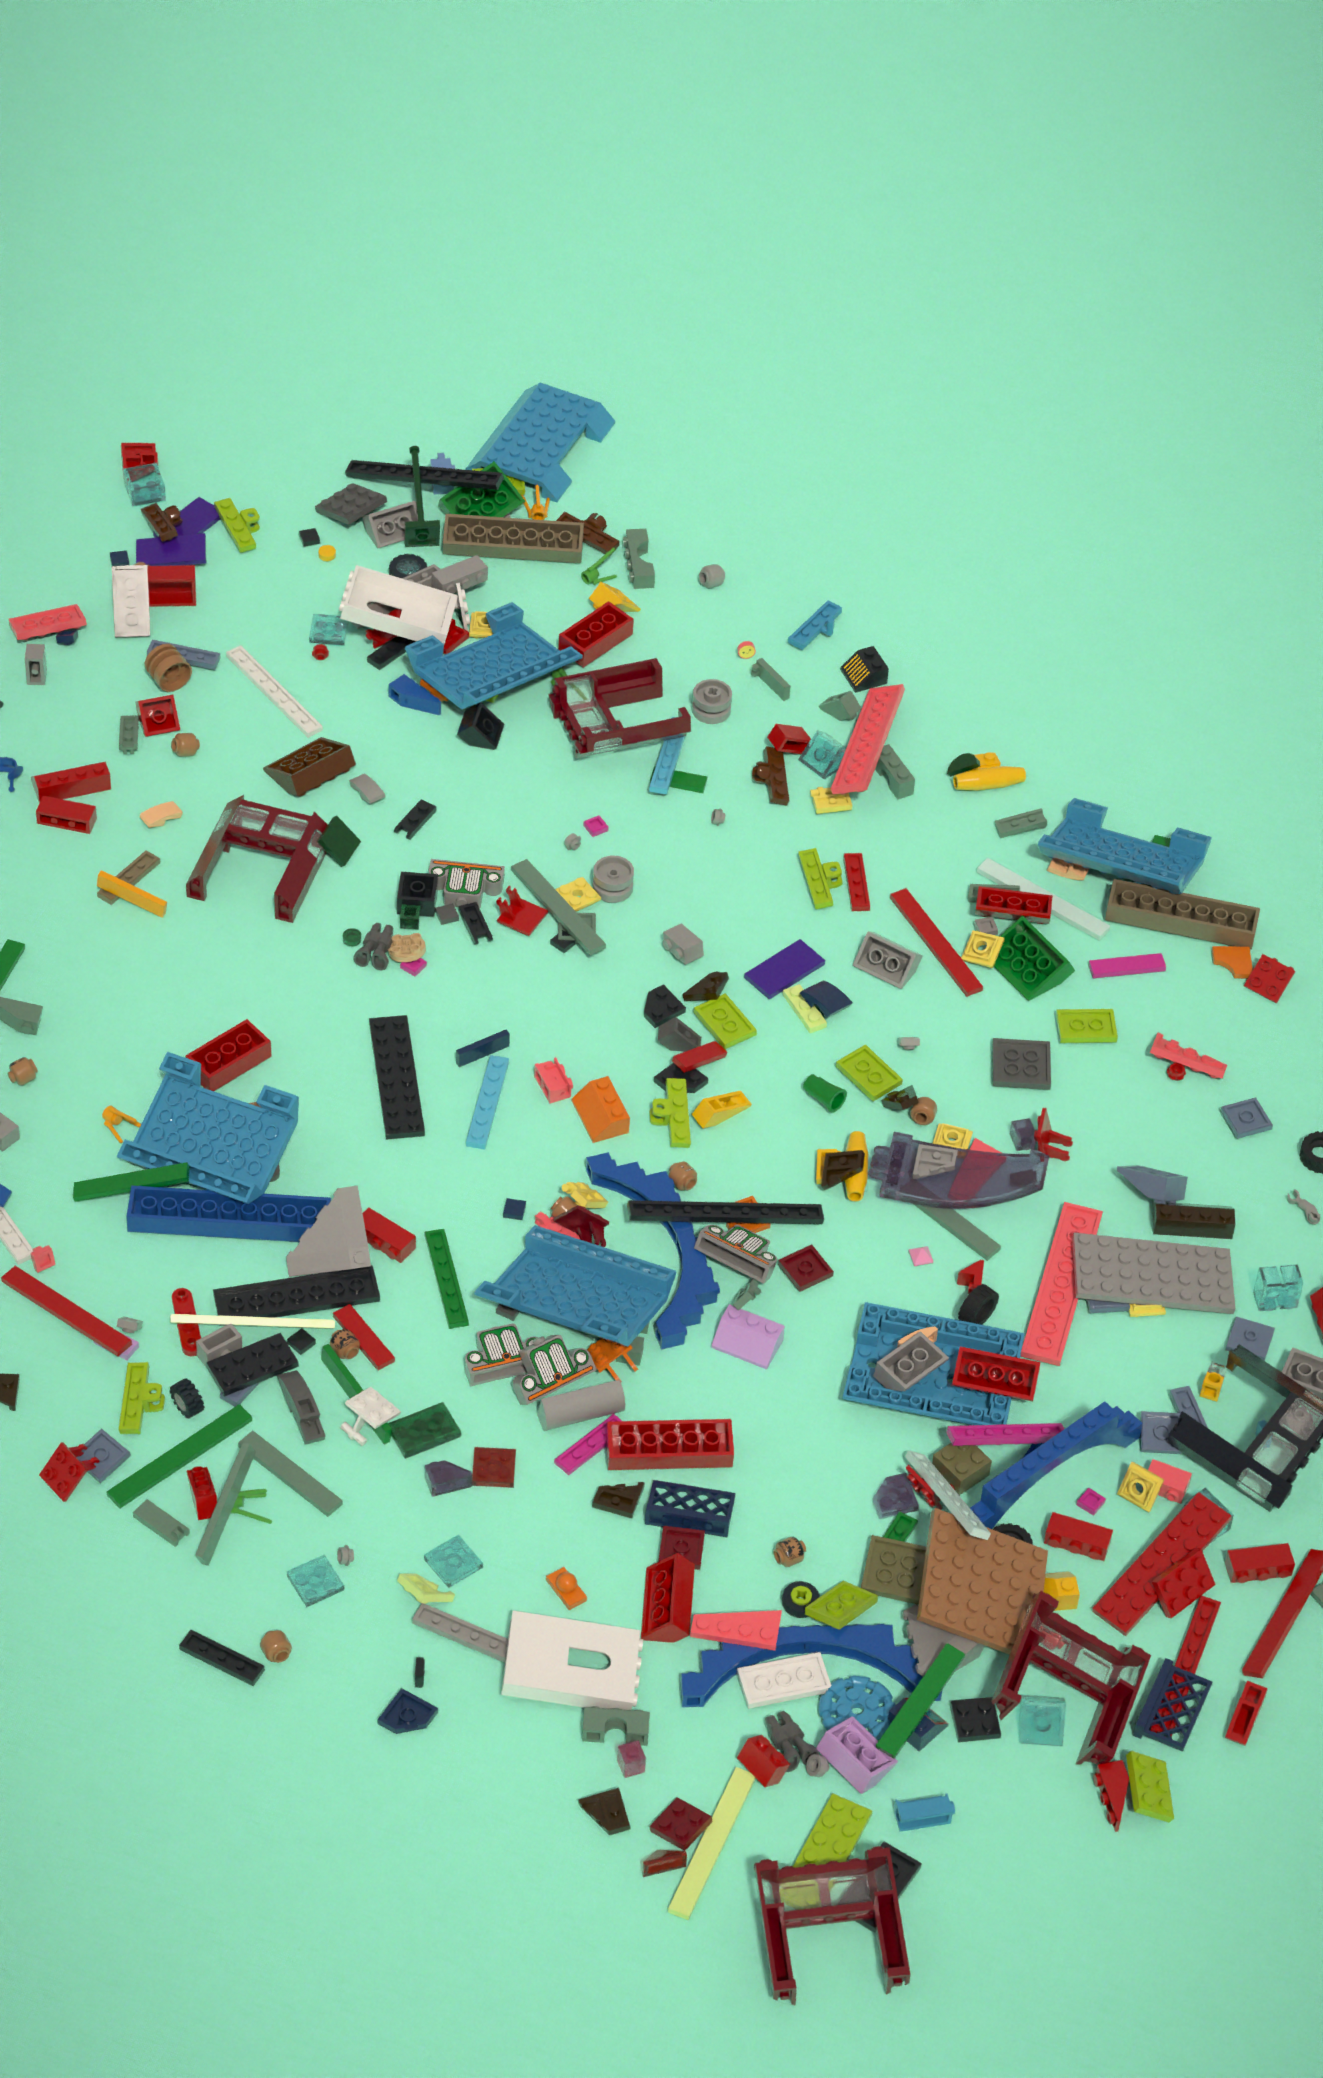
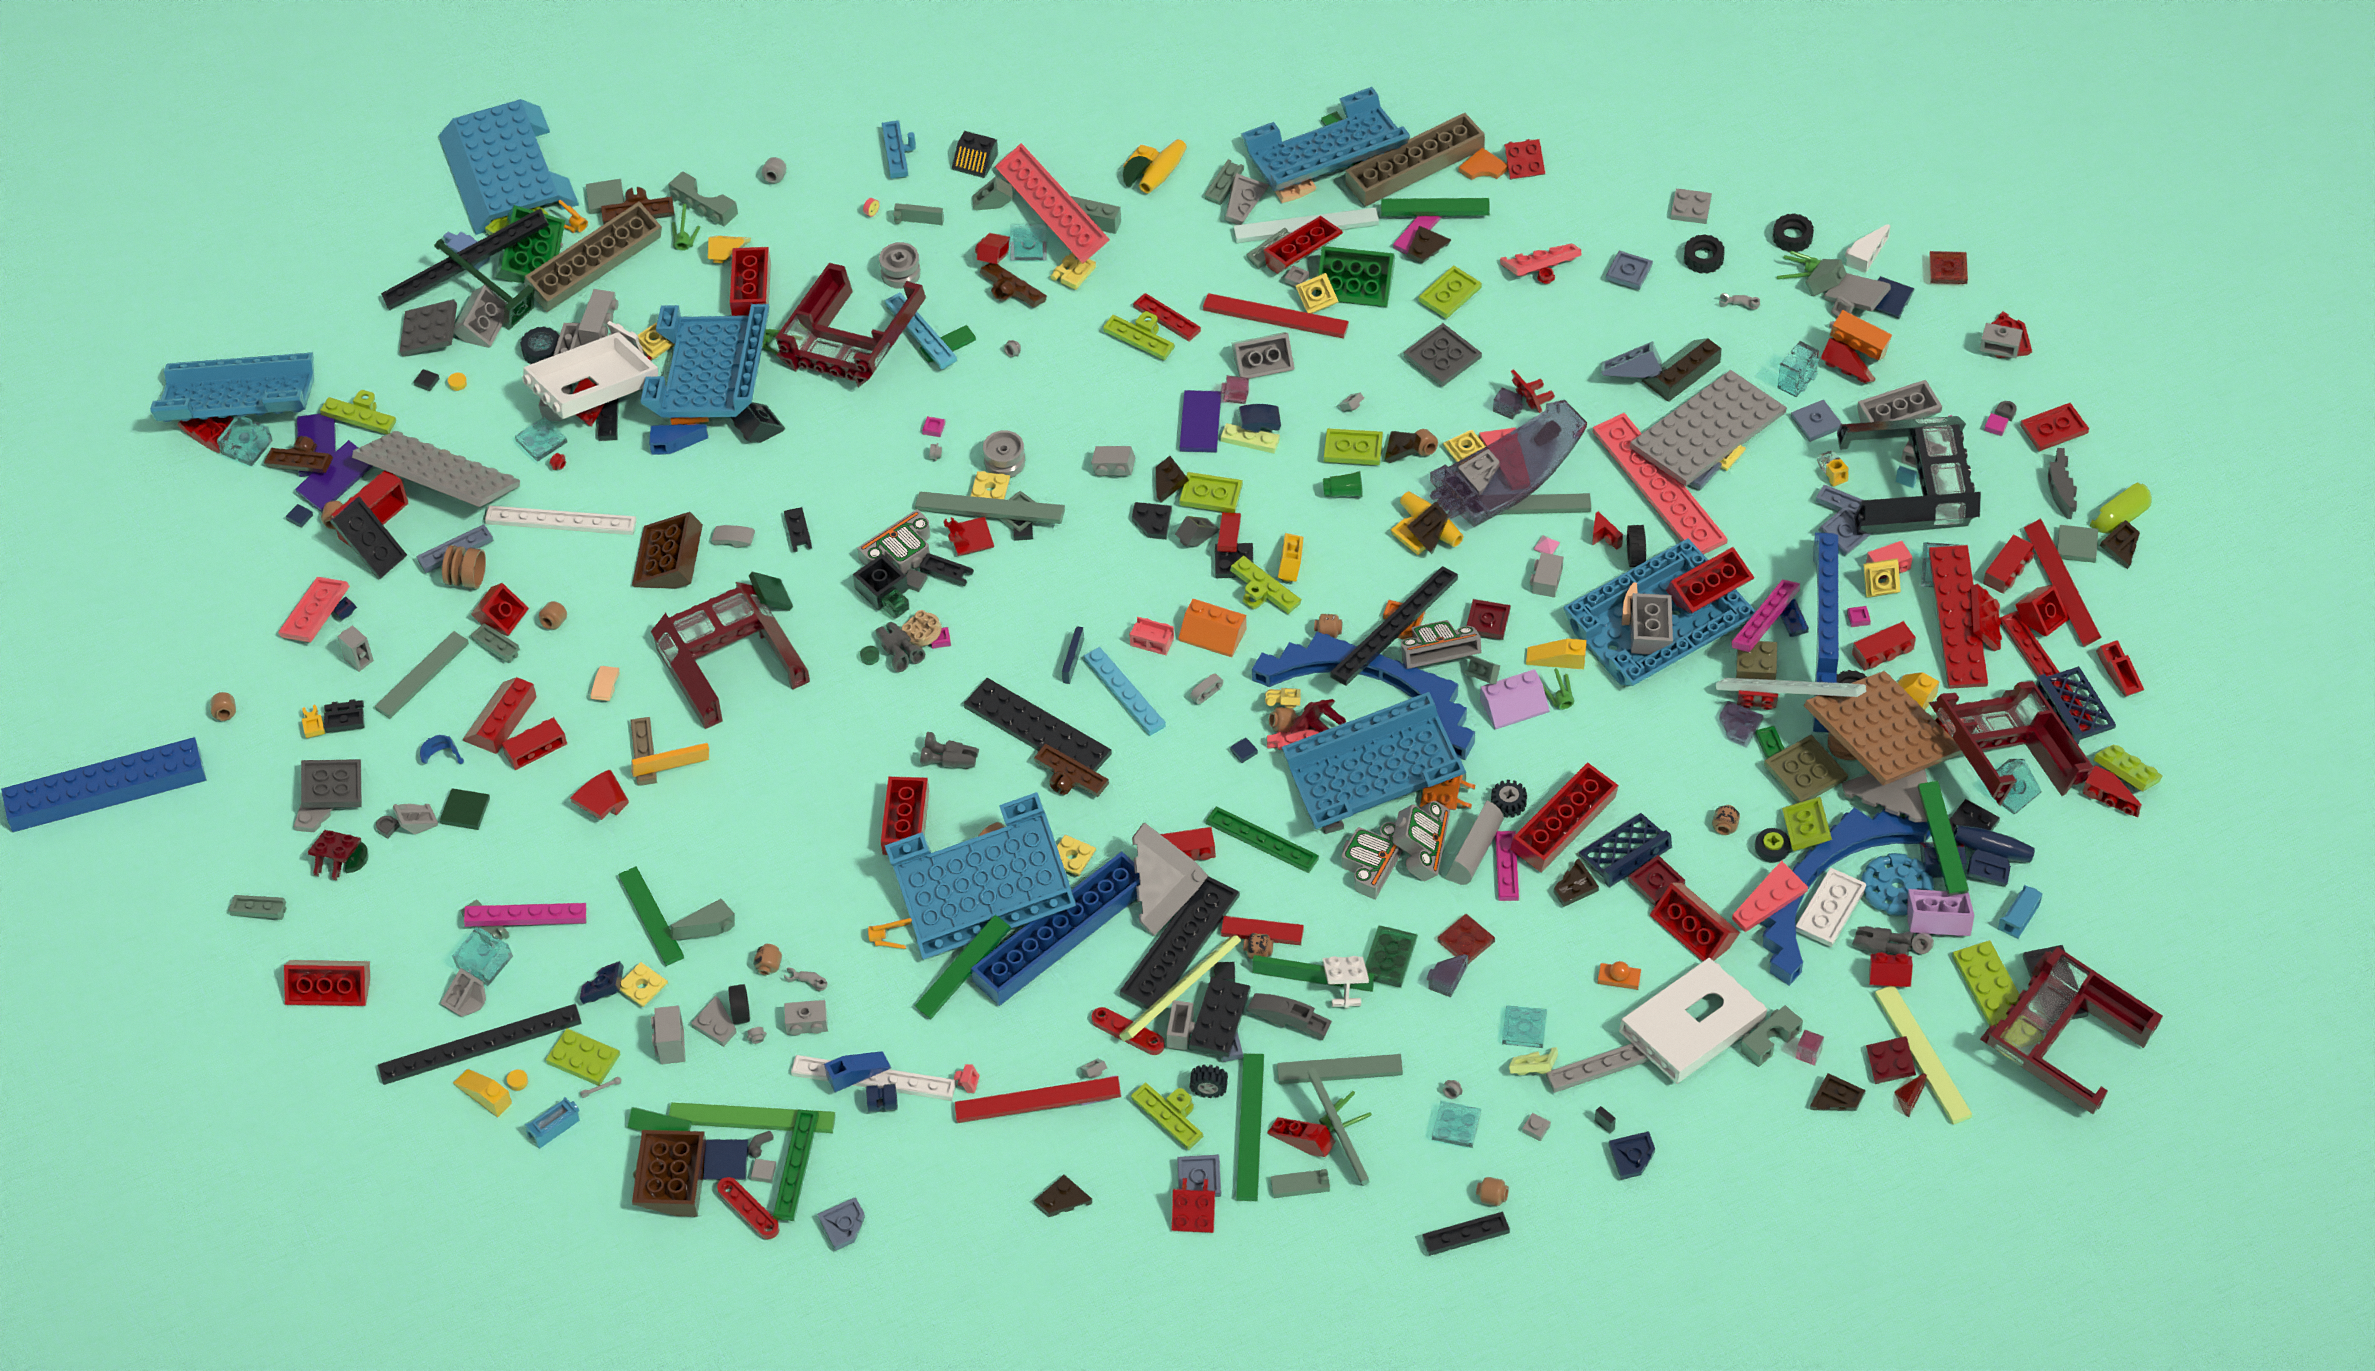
camera: 40 degrees left, 5 degrees up
none -> dark azure slope [150,352,314,422]
none -> light grey plate [352,431,520,507]
none -> sand green tile [375,631,469,719]
none -> red slope [570,770,629,820]
none -> sand green tile [586,179,624,214]
none -> light grey arm [784,967,828,991]
none -> dark grey piece [920,732,979,769]
none -> reddish brown plate [1034,744,1109,797]
none -> light yellow piece [1057,835,1096,876]
none -> light grey beam [1190,674,1224,704]
none -> clear pink brick [1221,375,1249,404]
none -> light grey wing [1224,173,1269,225]
none -> green tile [1381,198,1490,216]
none -> dark brown wing [1406,226,1451,264]
none -> black wheel [1491,780,1527,818]
none -> light grey plate [1522,1113,1551,1141]
none -> yellow slope [1526,639,1587,669]
none -> light grey brick [1530,552,1564,598]
none -> bright green plant [1543,668,1575,709]
none -> dark blue plate [1953,825,2035,887]
none -> red slope [2015,584,2070,637]

